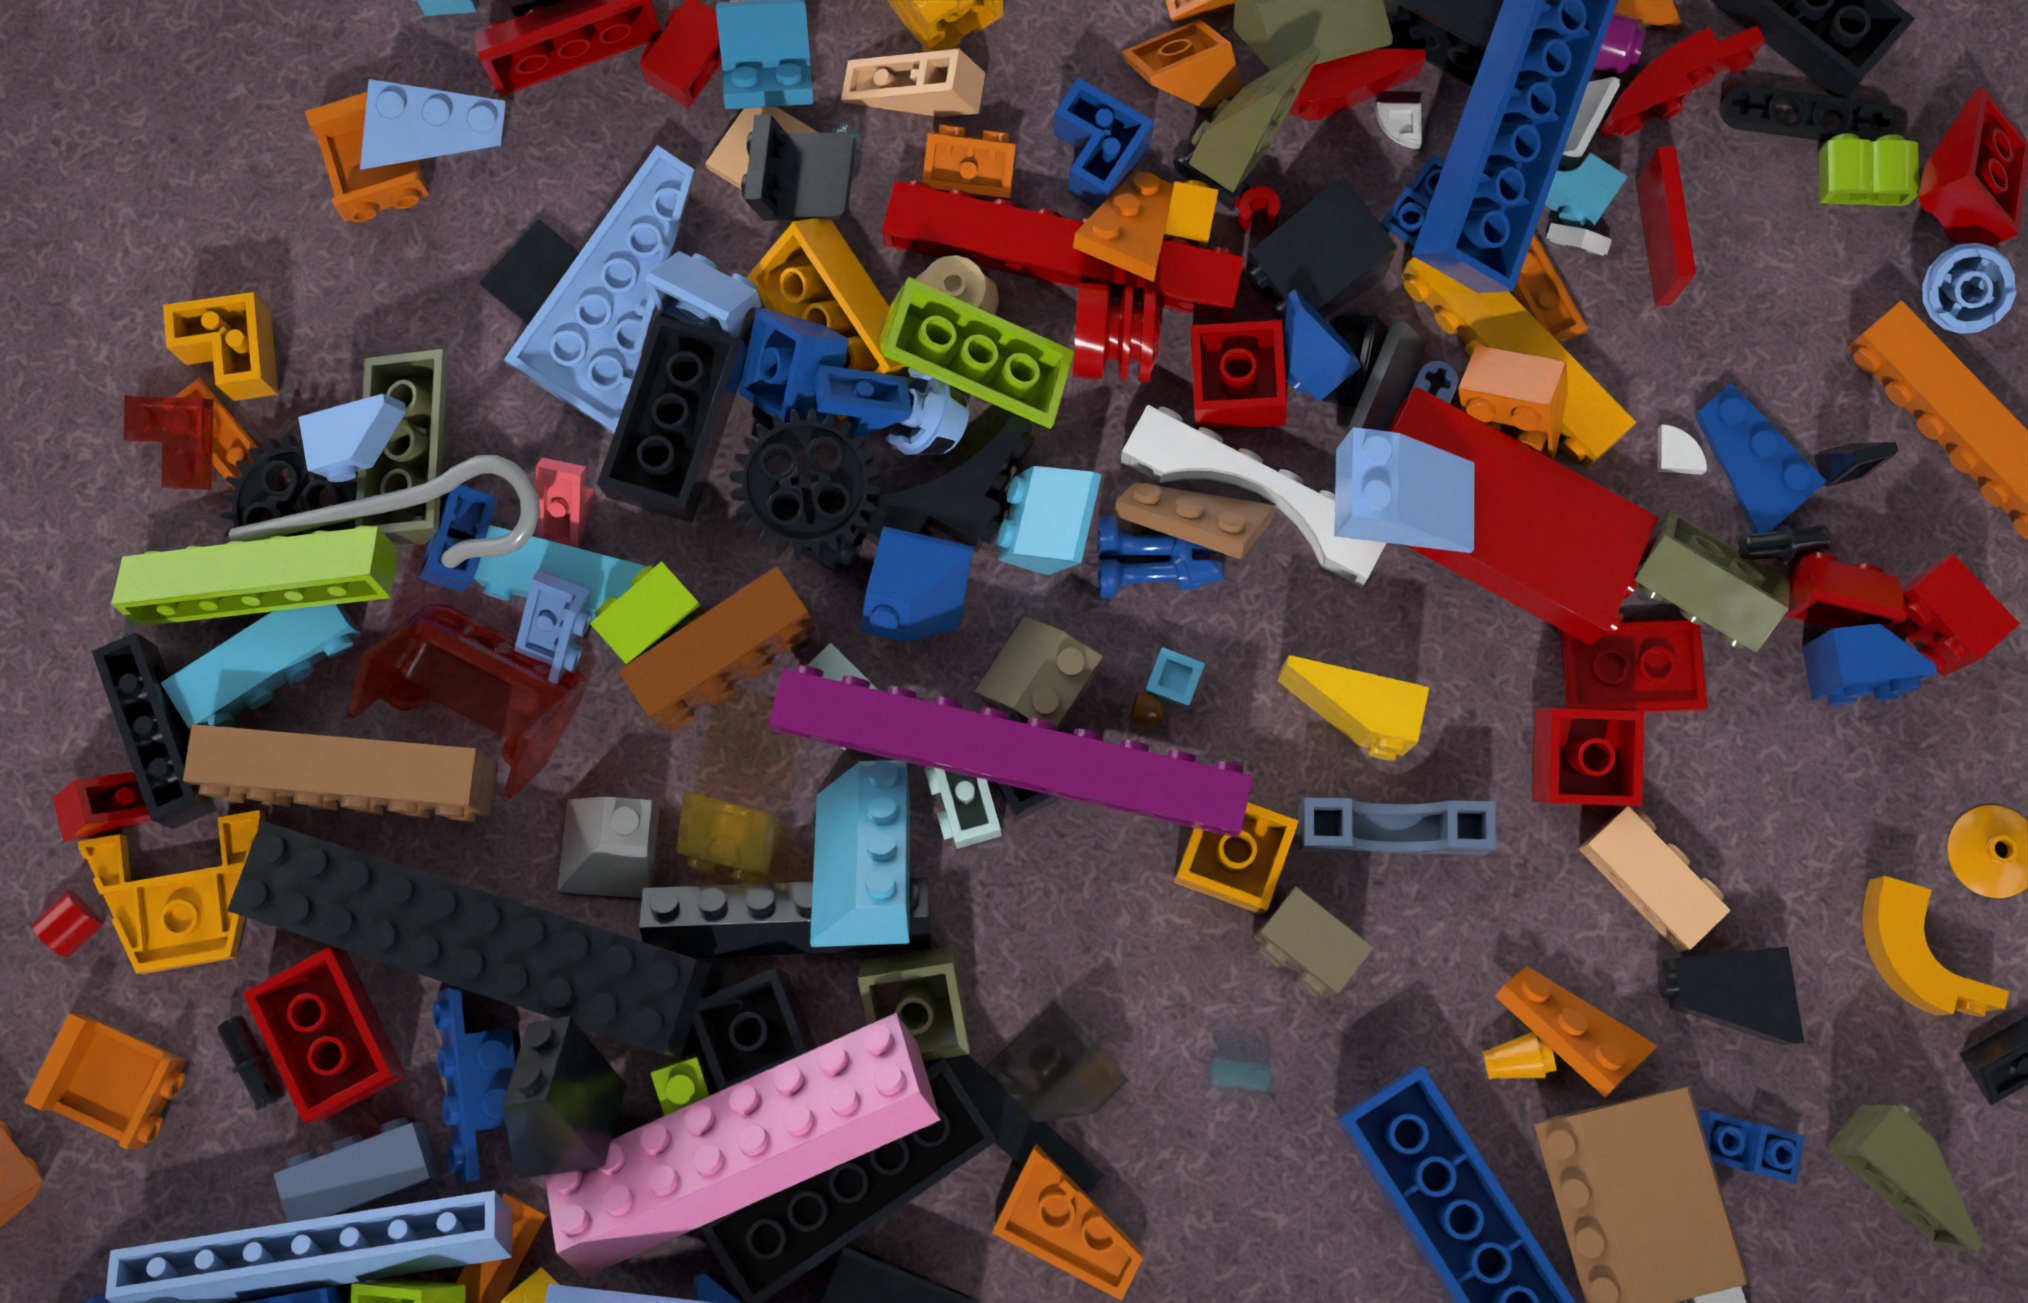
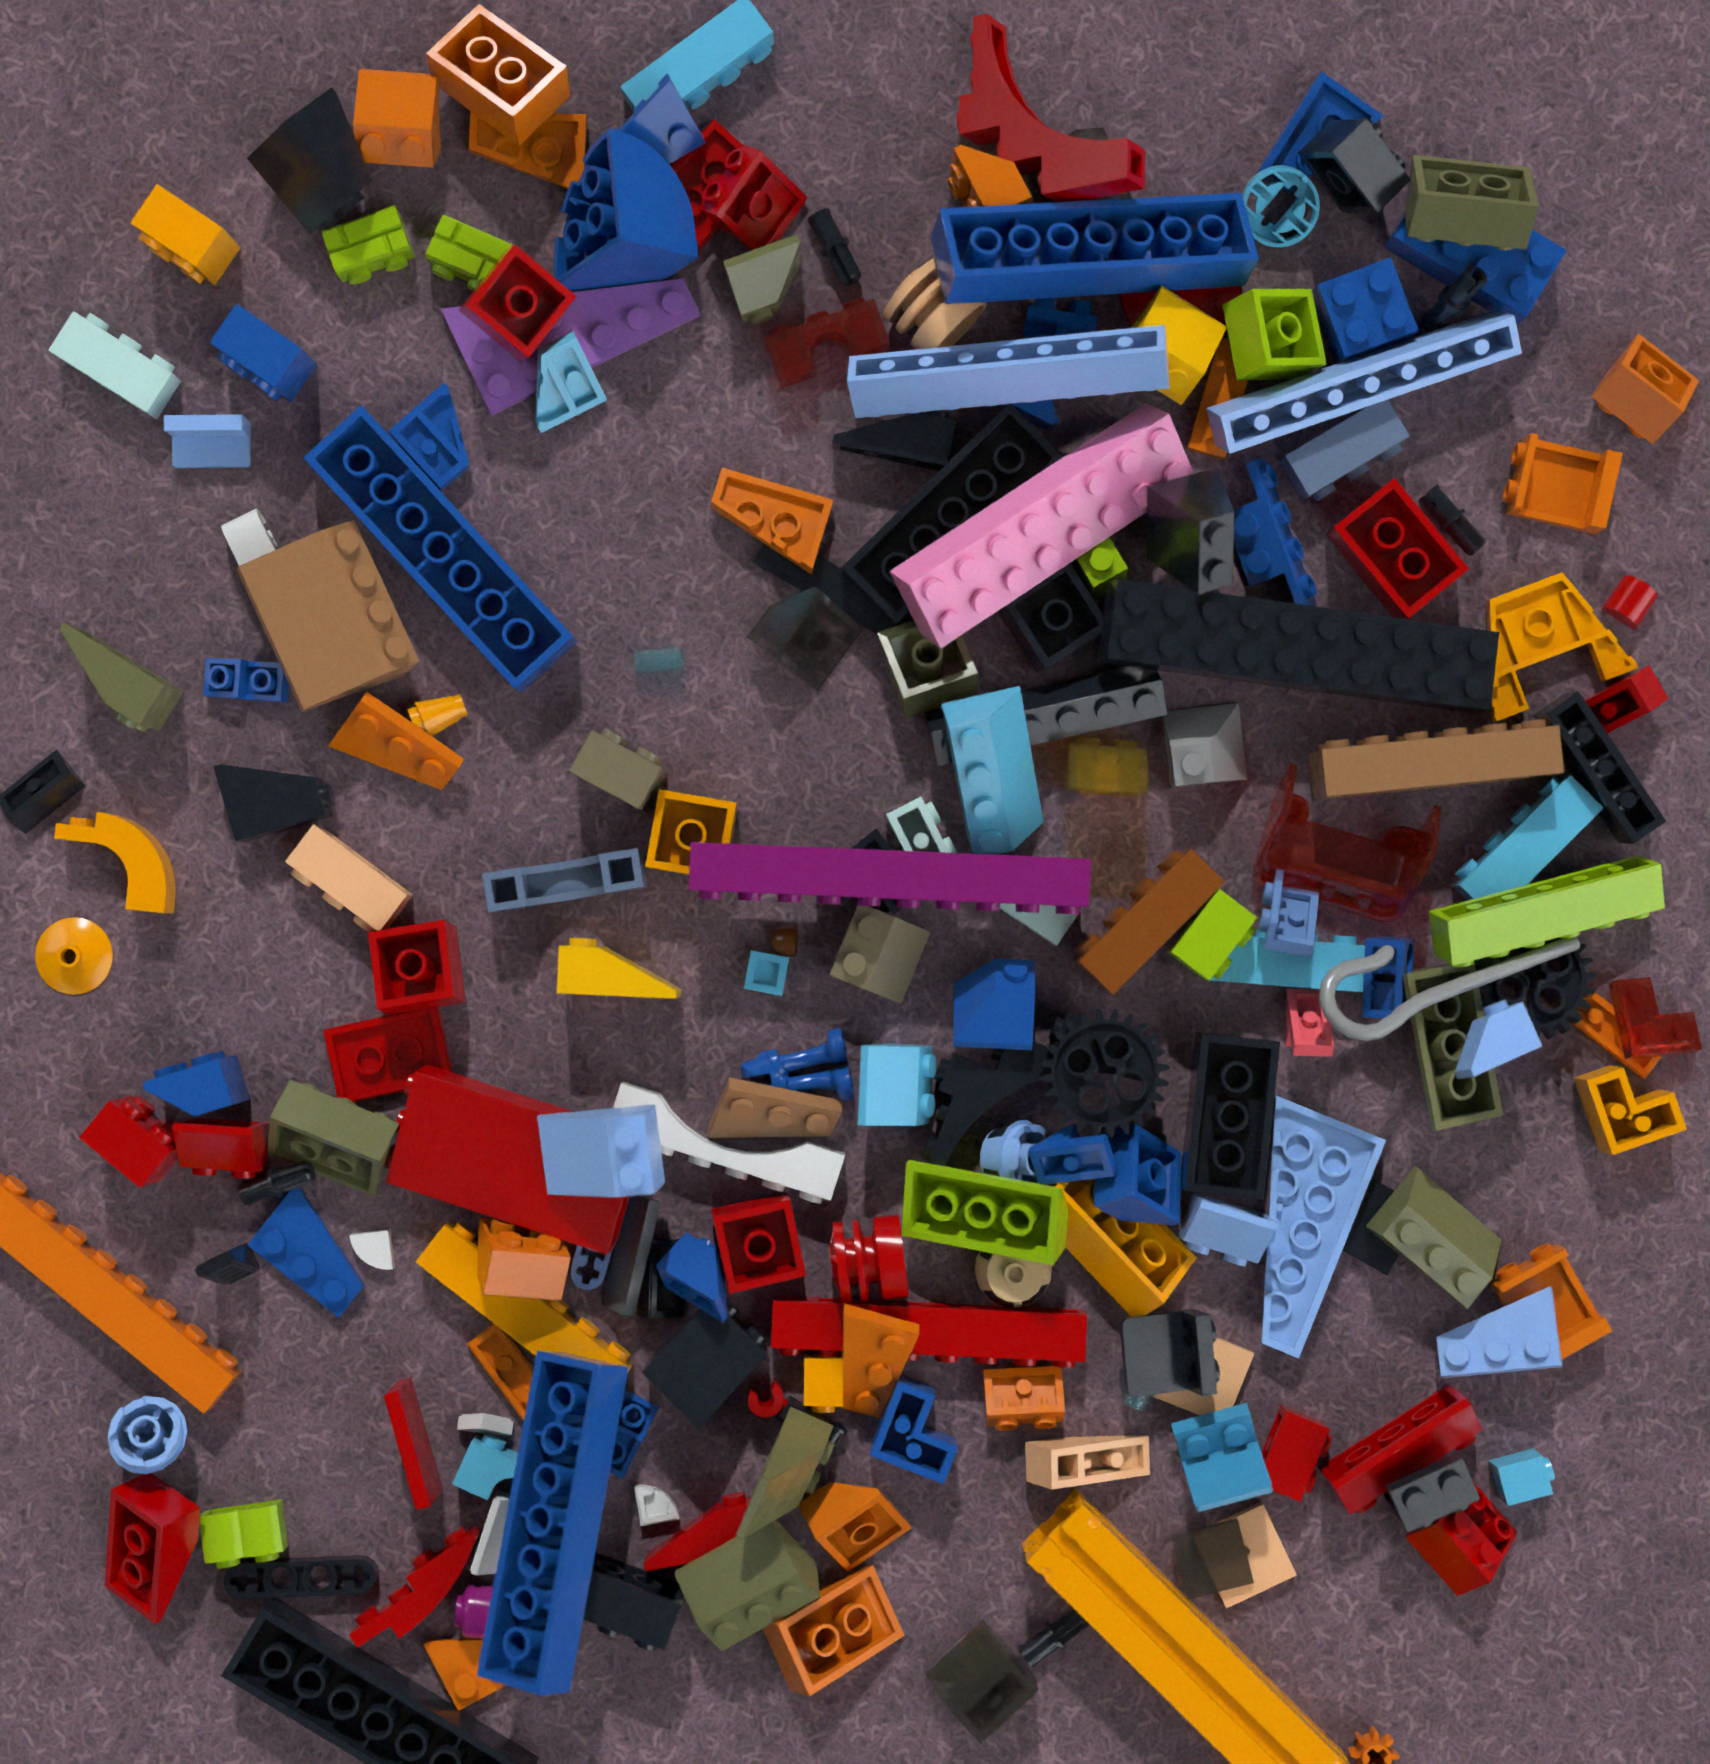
camera: 170 degrees right, 10 degrees up
none -> olive slope [1366,1166,1502,1309]

